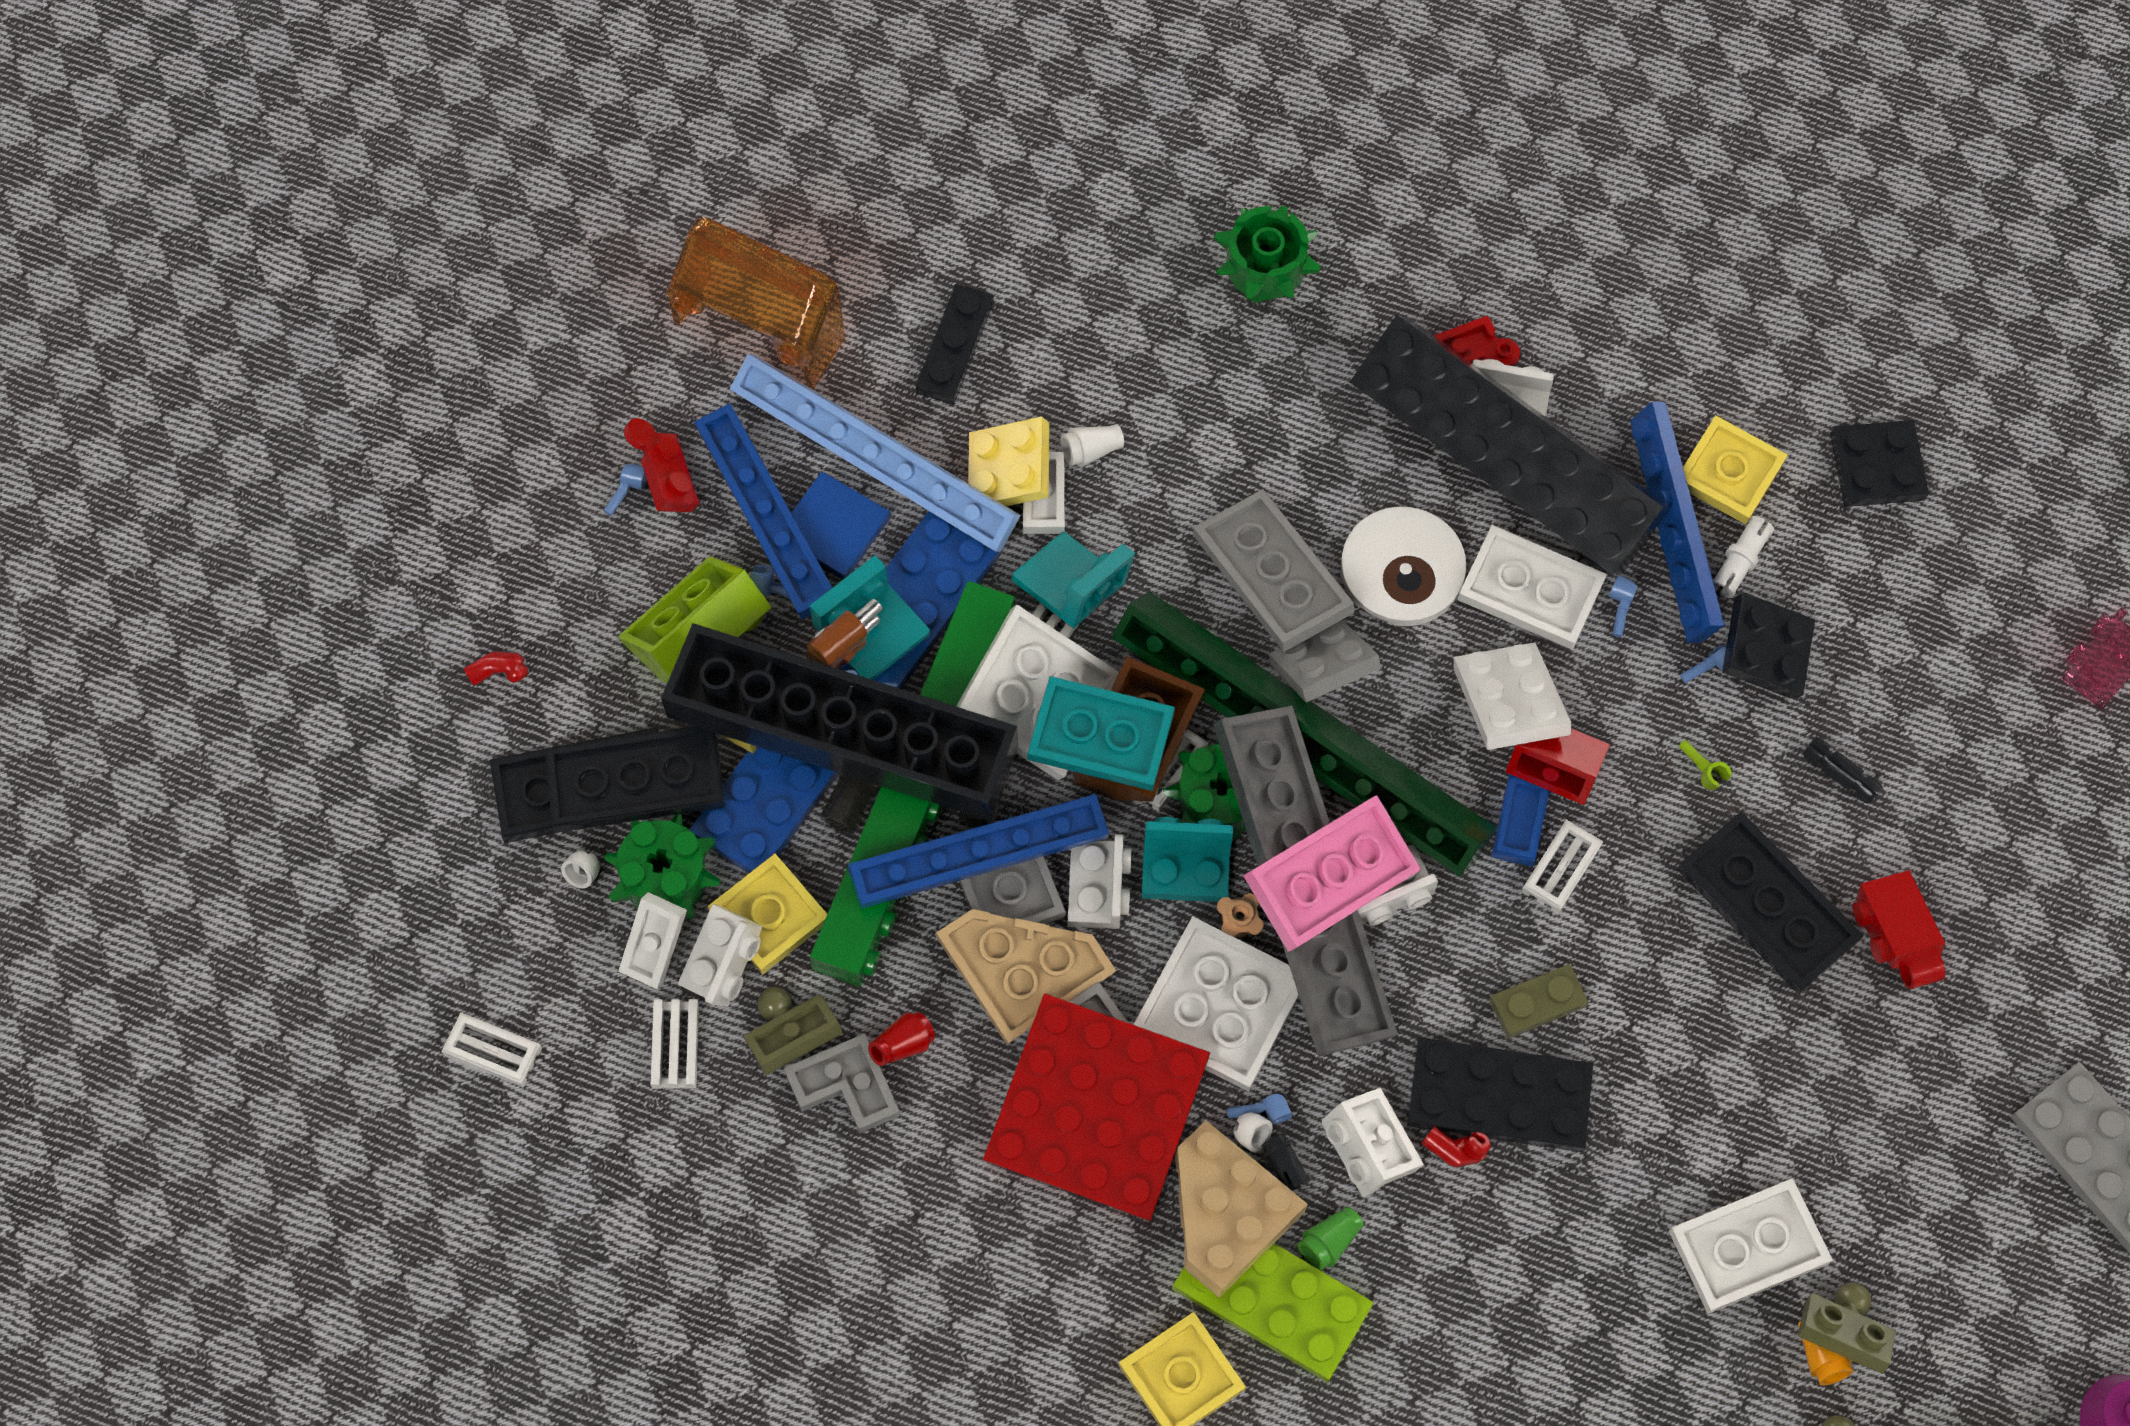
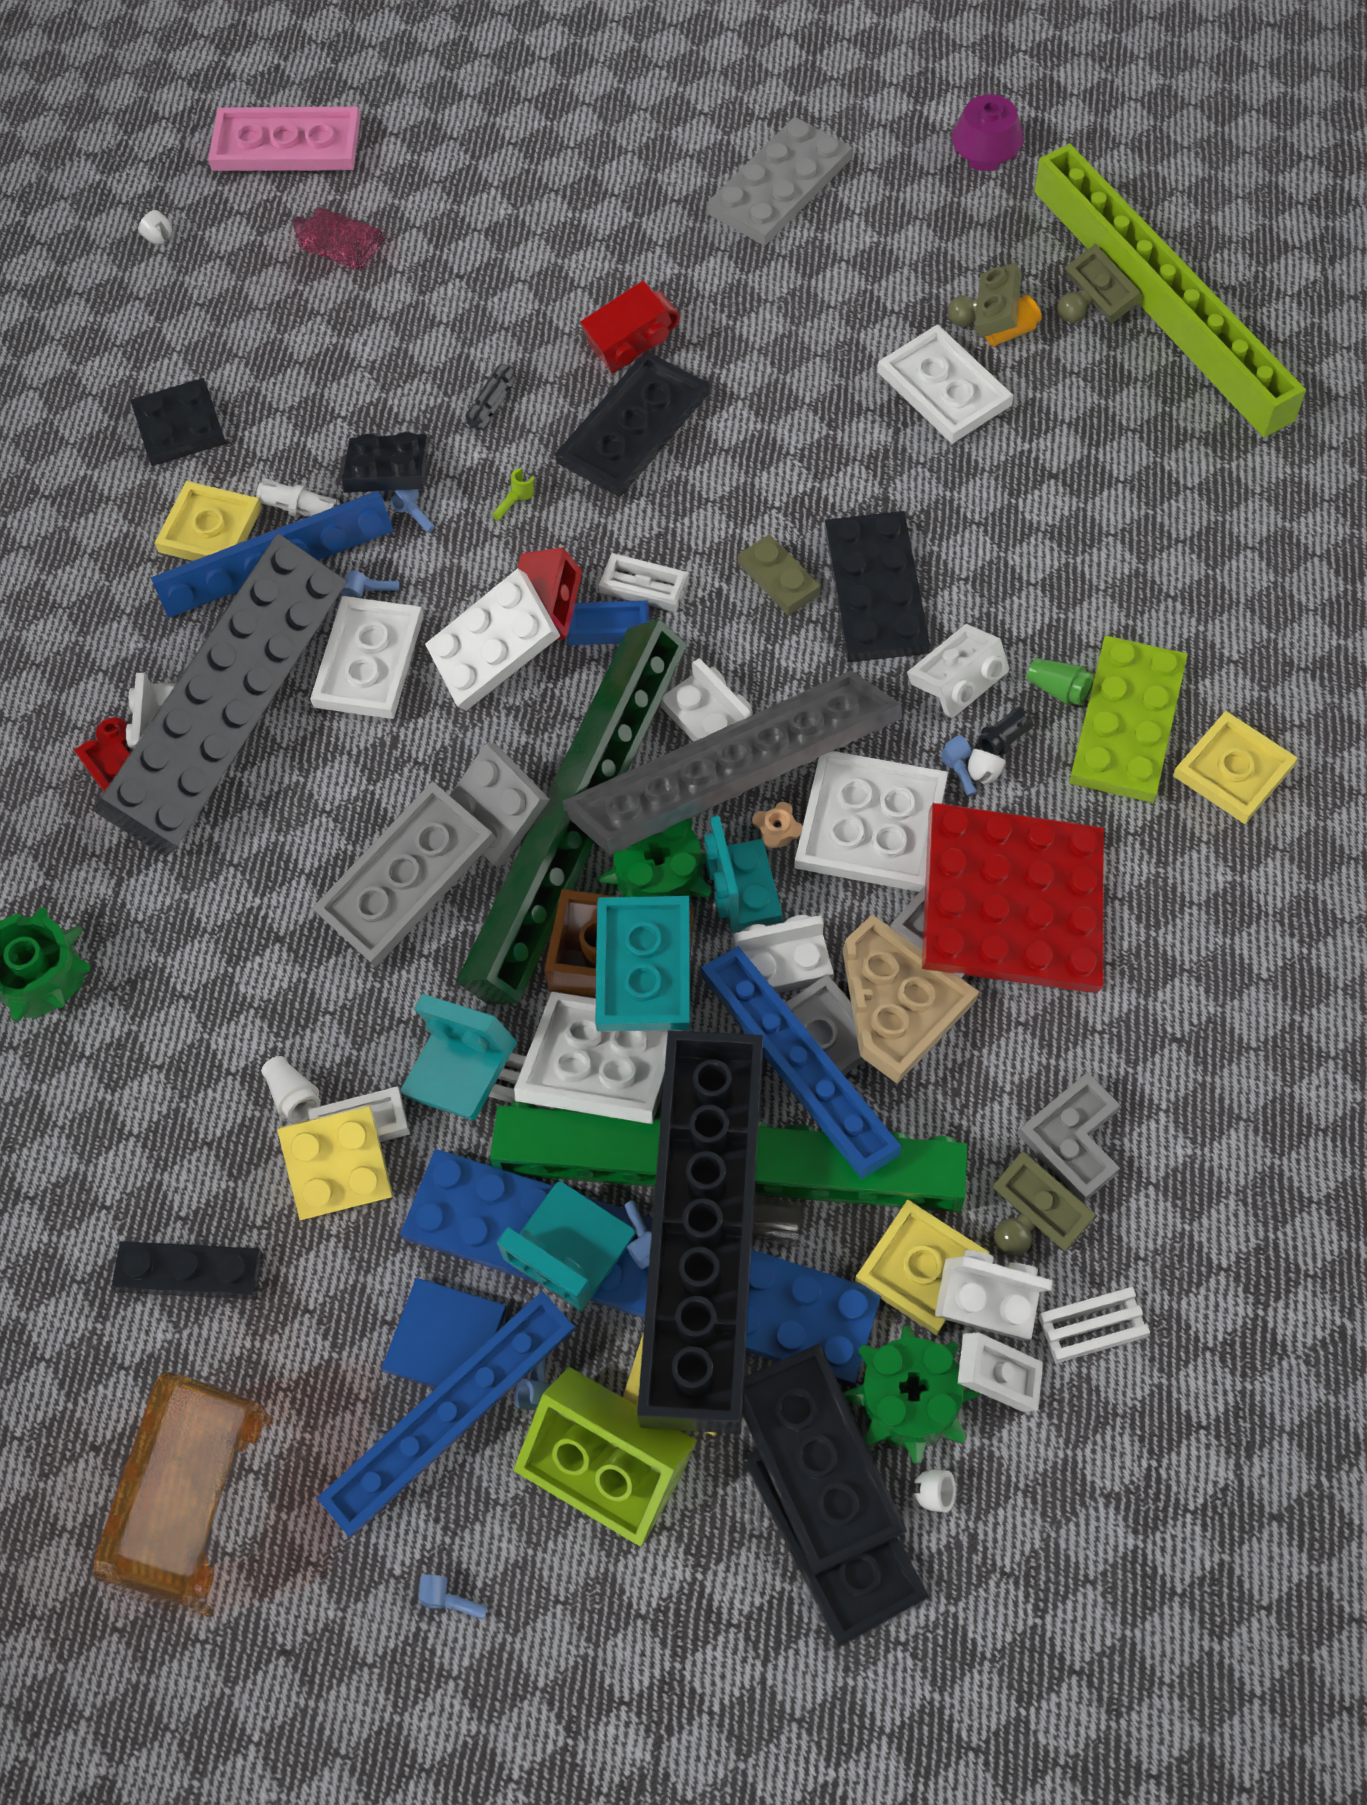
camera: 100 degrees left, 5 degrees down
white tile [442,1012,542,1088] -> none
red arm [463,651,528,686] -> none
red hinge [624,418,699,512] -> none
light blue plate [730,354,1021,552] -> none
dark orange piece [806,599,882,669] -> none
red cone [868,1012,935,1066] -> none
tan plate [1175,1120,1308,1298] -> none
bright pink plate [1243,795,1421,952] -> none
white tile [1341,507,1466,626] -> none
red arm [1421,1126,1491,1167] -> none

